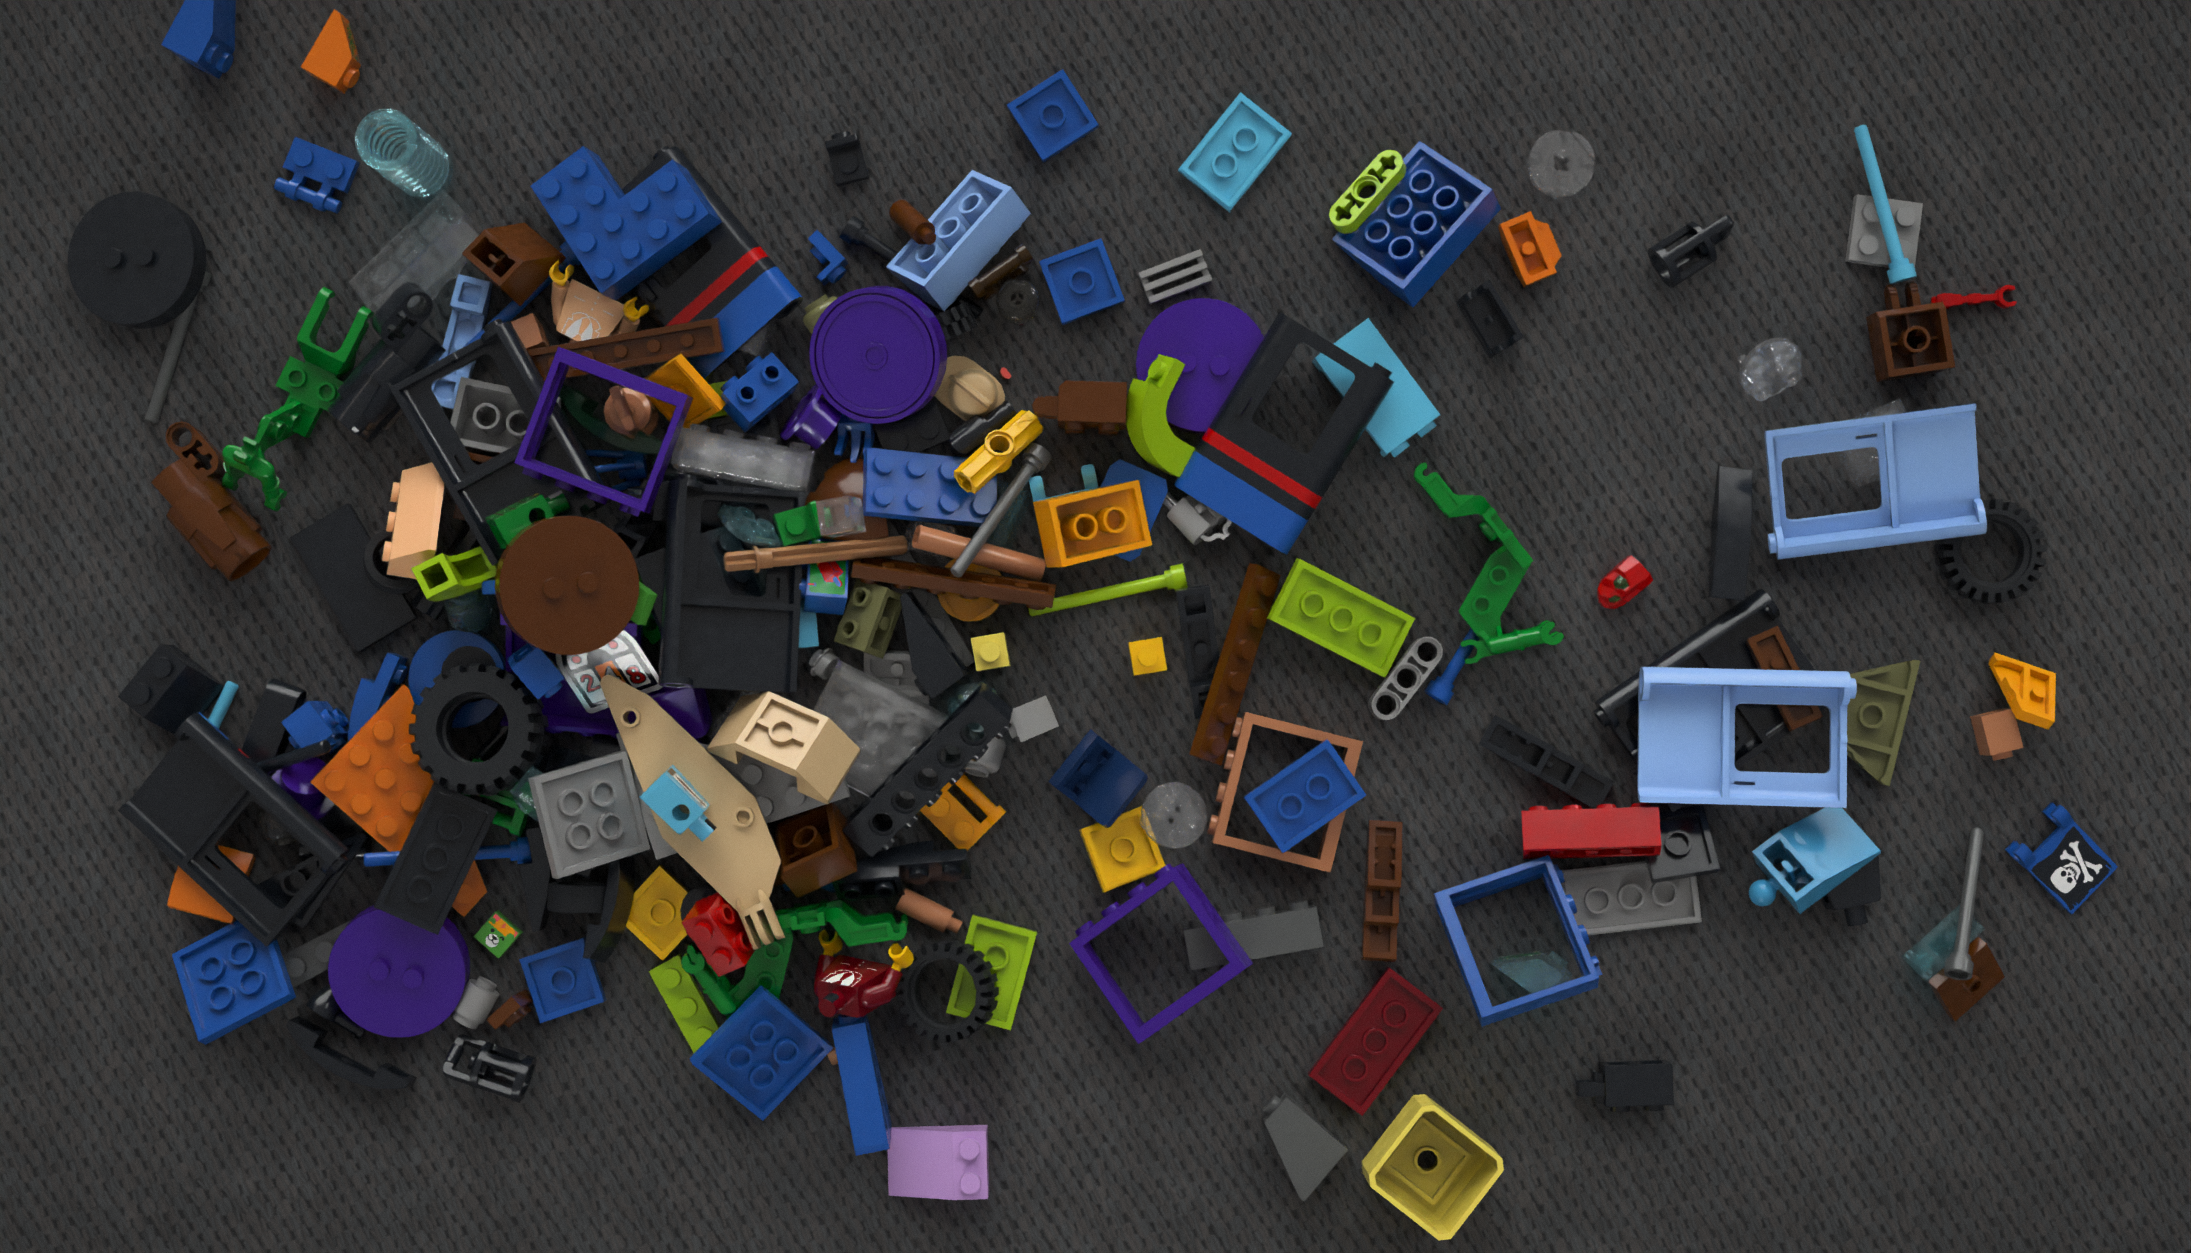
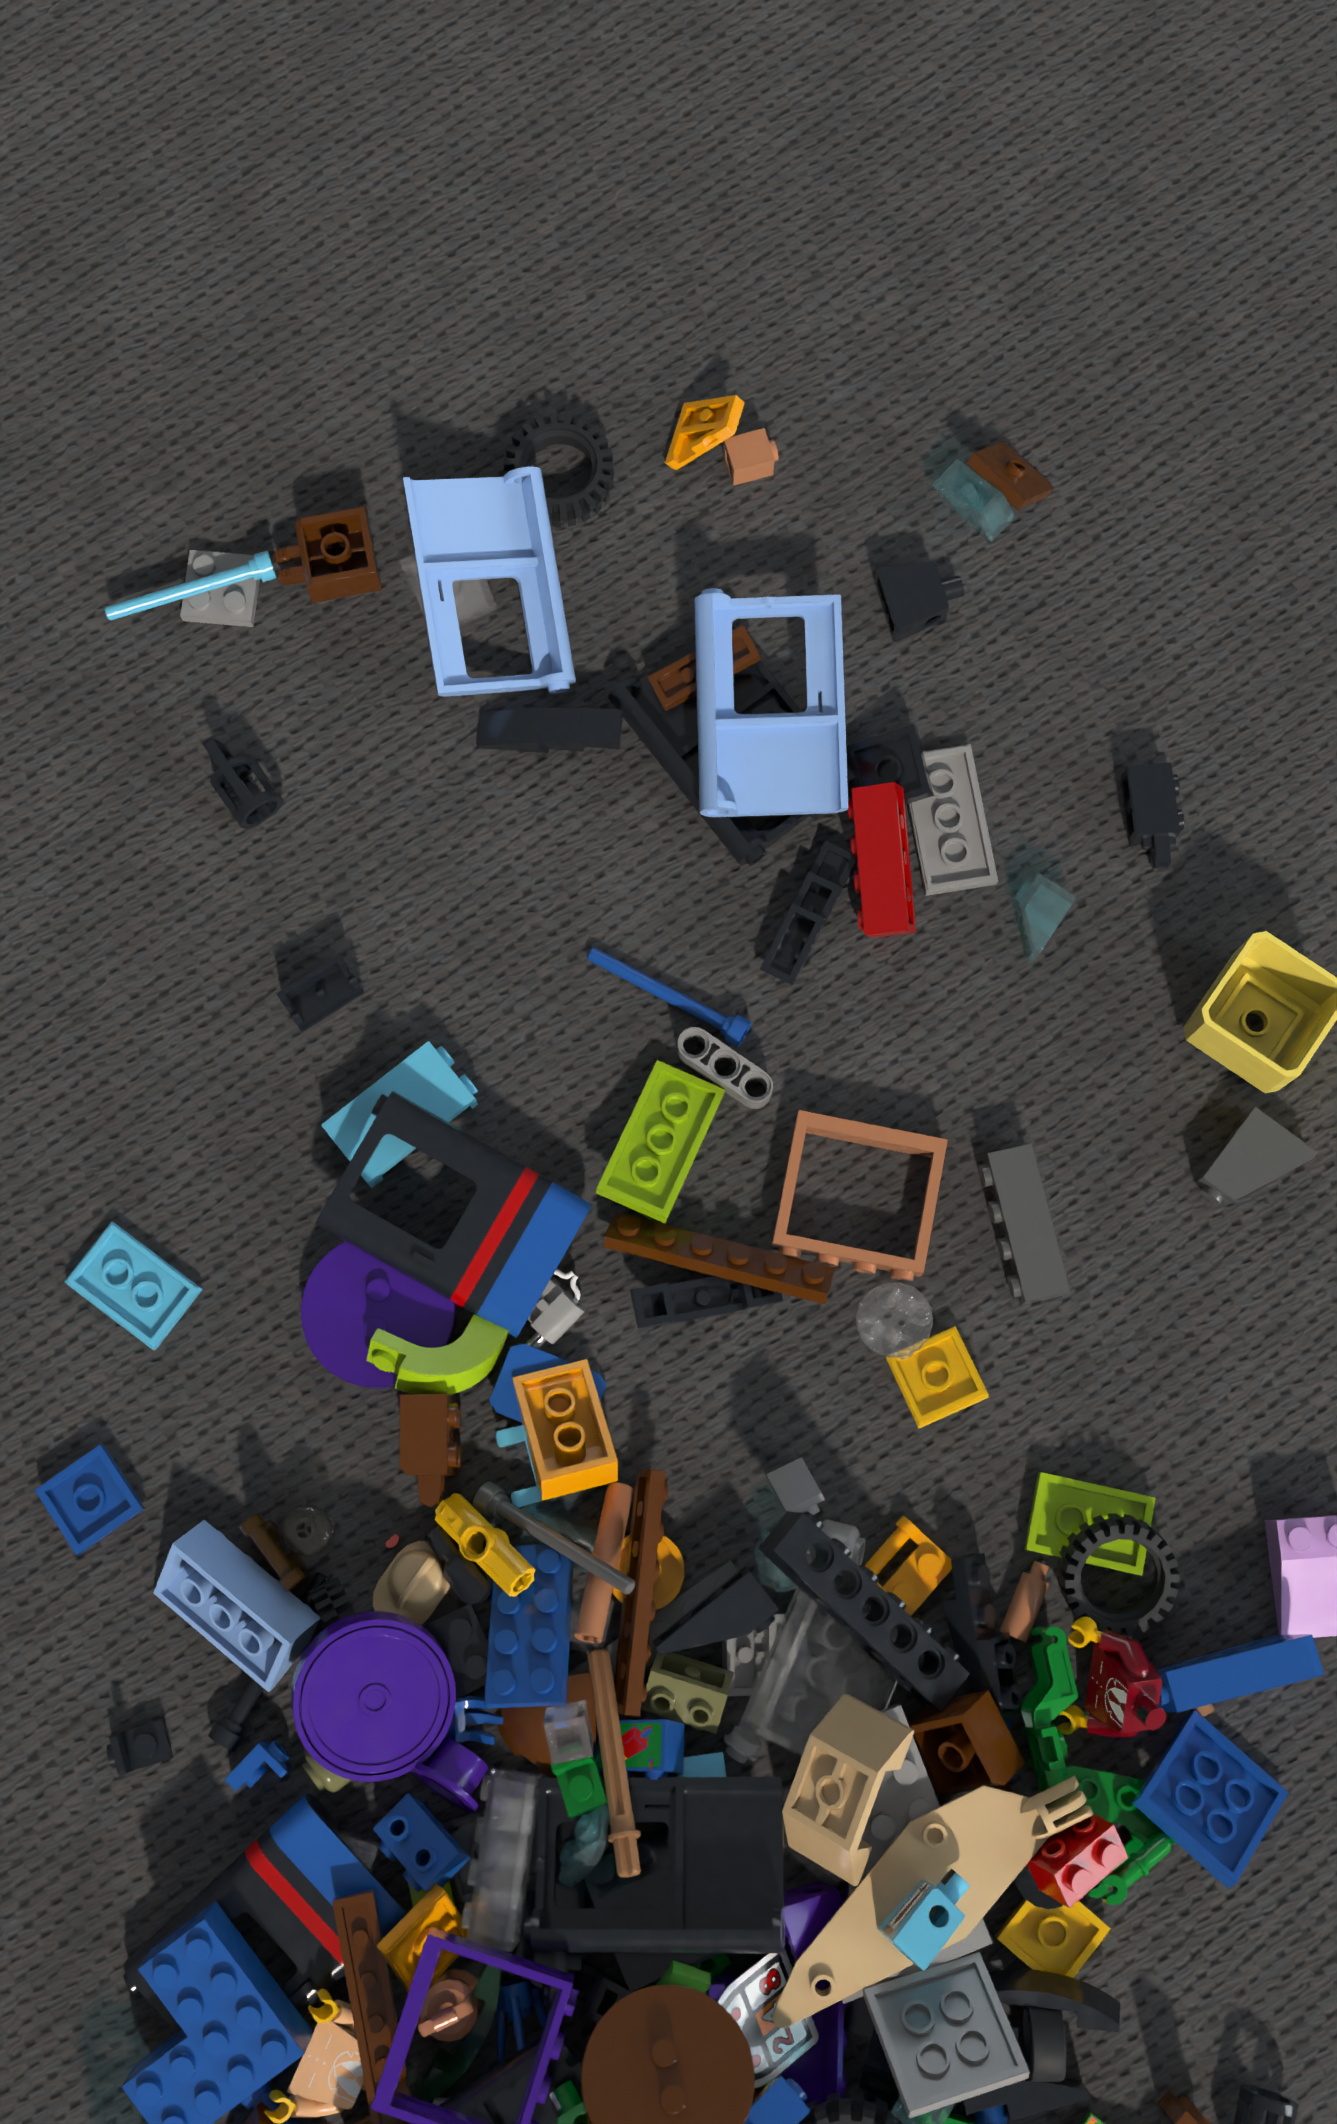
camera: 90 degrees left, 10 degrees down
blue plate [519,937,606,1023] -> none
lime plate [648,954,720,1053] -> none
reddish brown cylinder [889,200,936,245] -> none
light yellow brick [971,632,1011,672] -> none
lime piece [1028,563,1188,616] -> none
blue plate [1039,238,1125,325] -> none
dark blue bracket [1048,729,1148,828] -> none
dark purple window [1069,863,1253,1044] -> none
yellow brick [1128,637,1167,676] -> none
light grey tile [1138,249,1212,305] -> none
blue plate [1244,739,1366,853] -> none
dark red plate [1307,967,1443,1116] -> none
lime beam [1329,150,1406,234] -> none
blue slope [1332,141,1501,307] -> none
reddish brown slope [1361,820,1403,962] -> none
green piece [1414,462,1564,664] -> none
blue window [1434,855,1602,1027] -> none
orange slope [1498,211,1562,287] -> none
clear plate [1526,130,1595,199] -> none
red rock [1597,555,1653,609] -> none
clear plate [1738,337,1802,401] -> none
dark azure slope [1749,807,1881,914] -> none
olive wing [1828,660,1920,786] -> none
red piece [1931,285,2017,309] -> none
dark grey piece [1944,827,1984,980] -> none
flag [2005,803,2118,914] -> none

